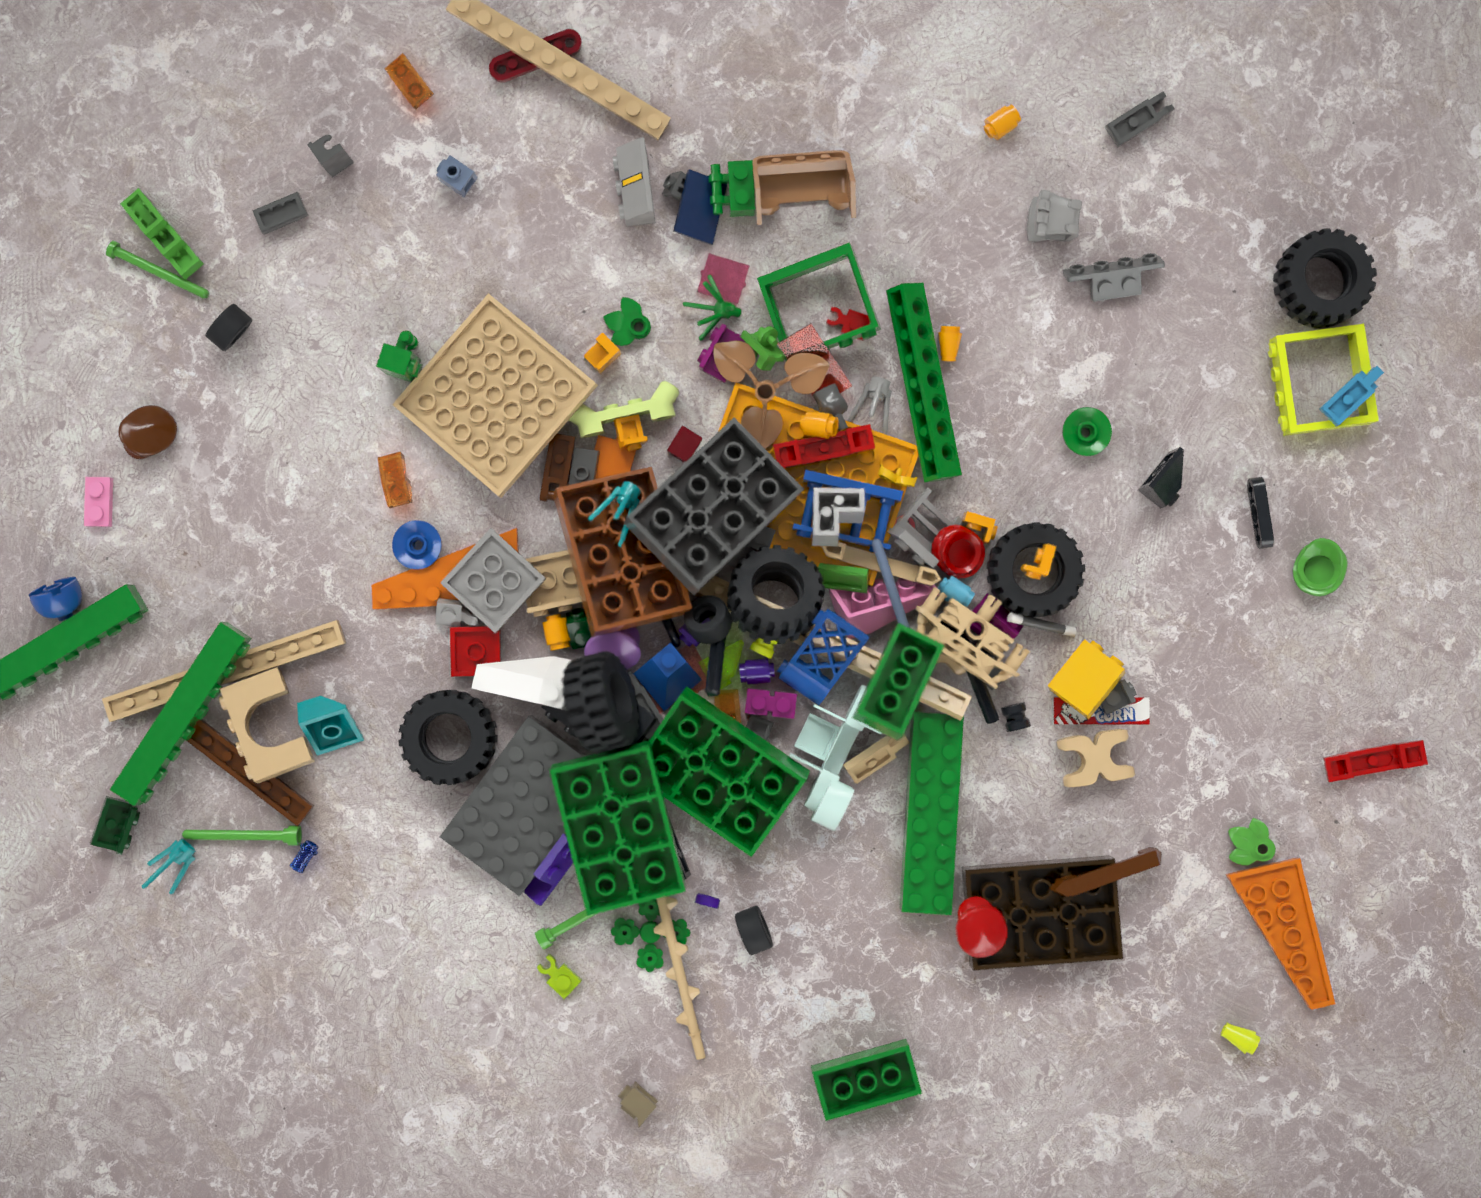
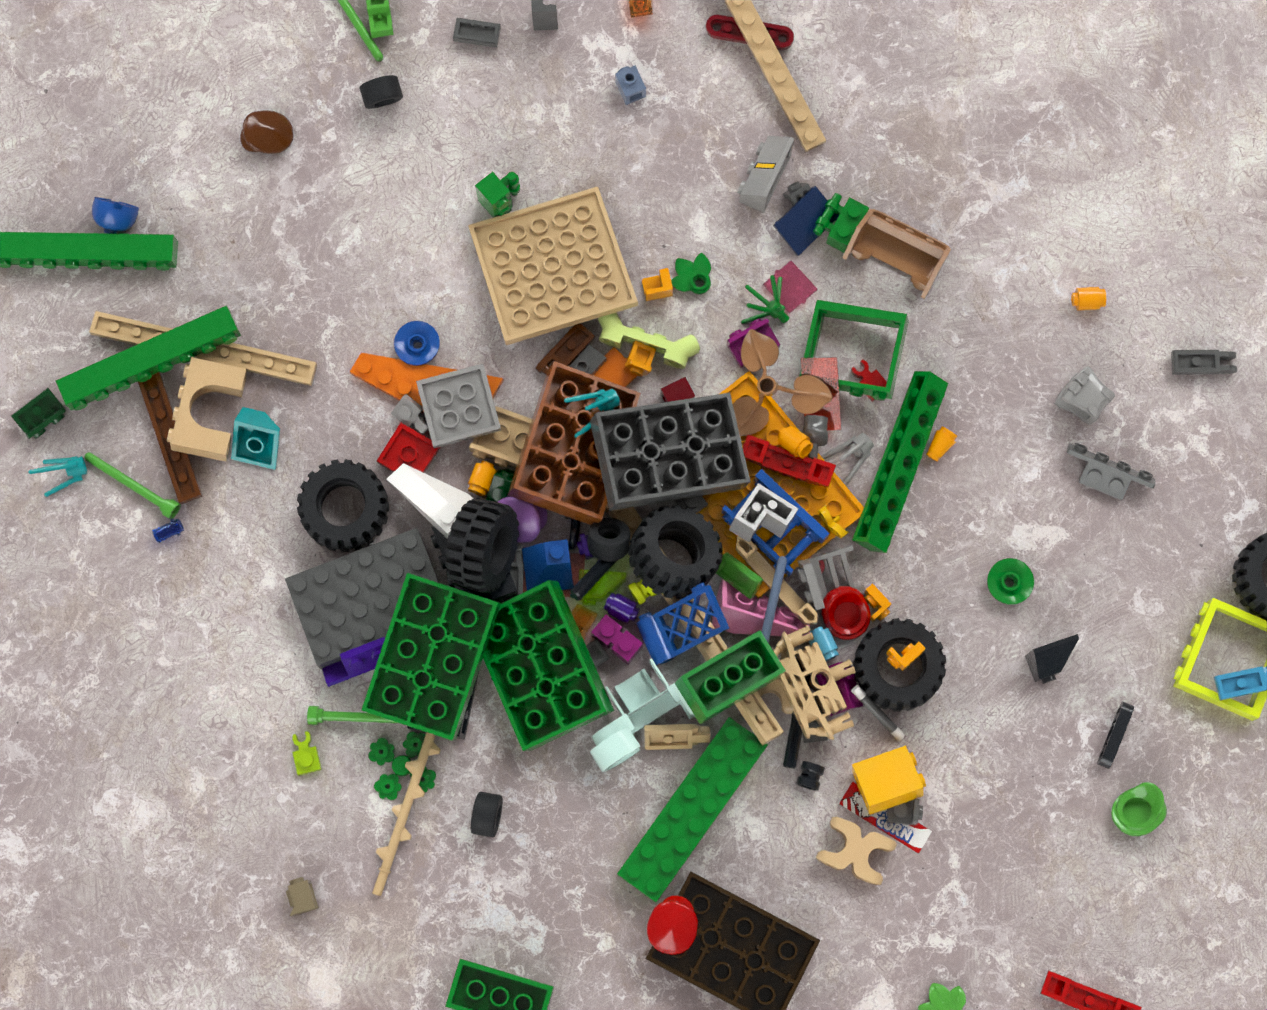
camera: 30 degrees right, 10 degrees down
bright pink plate [84,477,113,527] -> none
clear orange slope [378,451,413,509] -> none
dark purple tile [694,893,720,909] -> none
bright green hips [740,326,786,371] -> none
reddish brown piece [1050,847,1162,897] -> none

